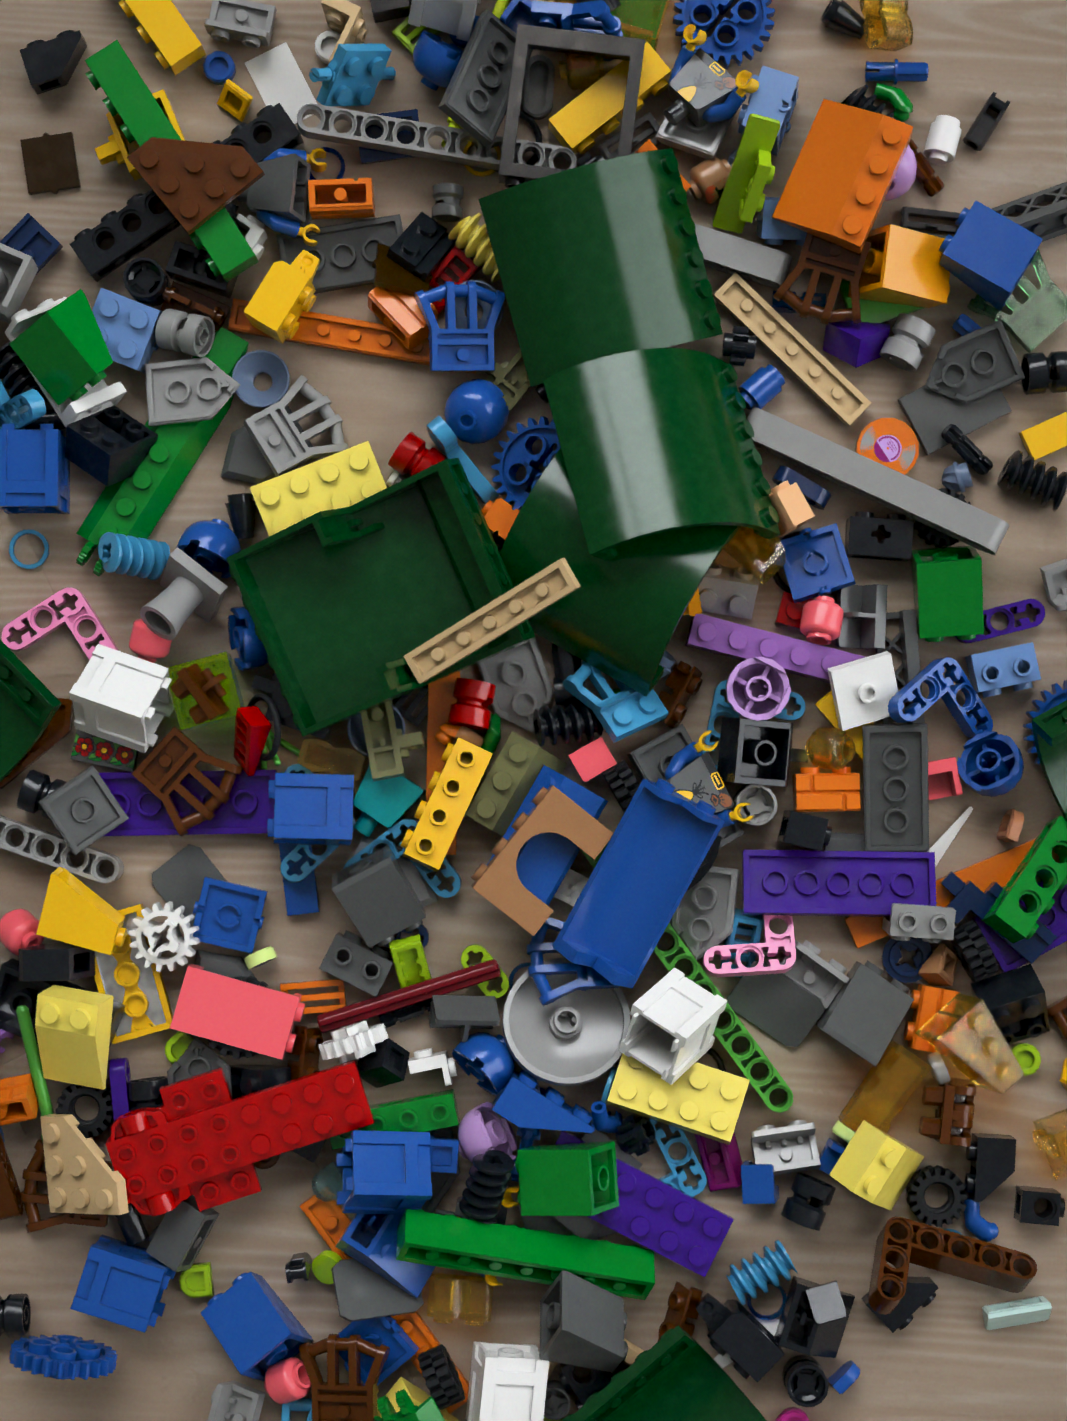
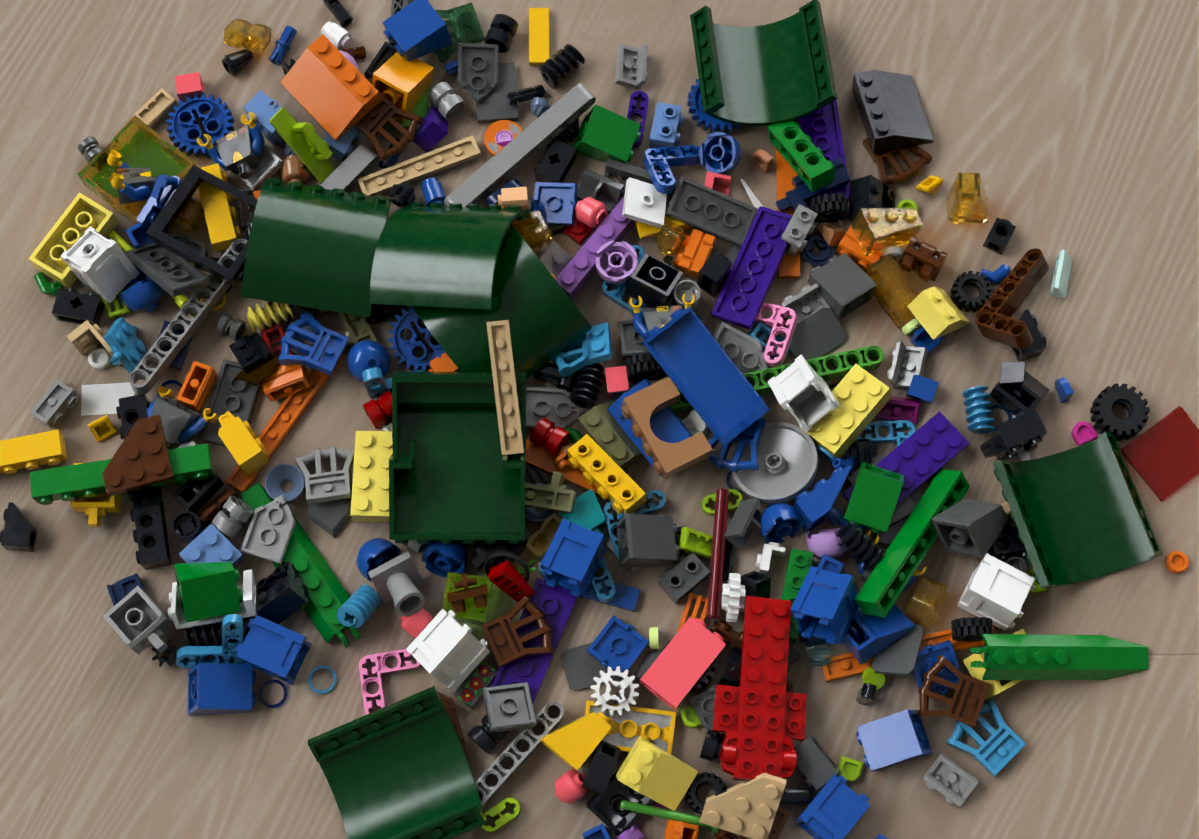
camera: 65 degrees left, 15 degrees down
dark brown piece [20,132,81,195] -> none
dark purple beam [109,1057,134,1121] -> none
blue tile [203,51,236,85] -> none
black cone [225,493,256,539] -> none
coral head [264,1357,311,1404] -> none
reddish brown hinge [657,1281,703,1343] -> none
reddish brown hinge [658,661,703,729] -> none
black wheel [781,1172,836,1231] -> none
black wheel [782,1355,829,1408] -> none
green arm [873,82,913,122] -> none
black slope [964,1133,1016,1202] -> none

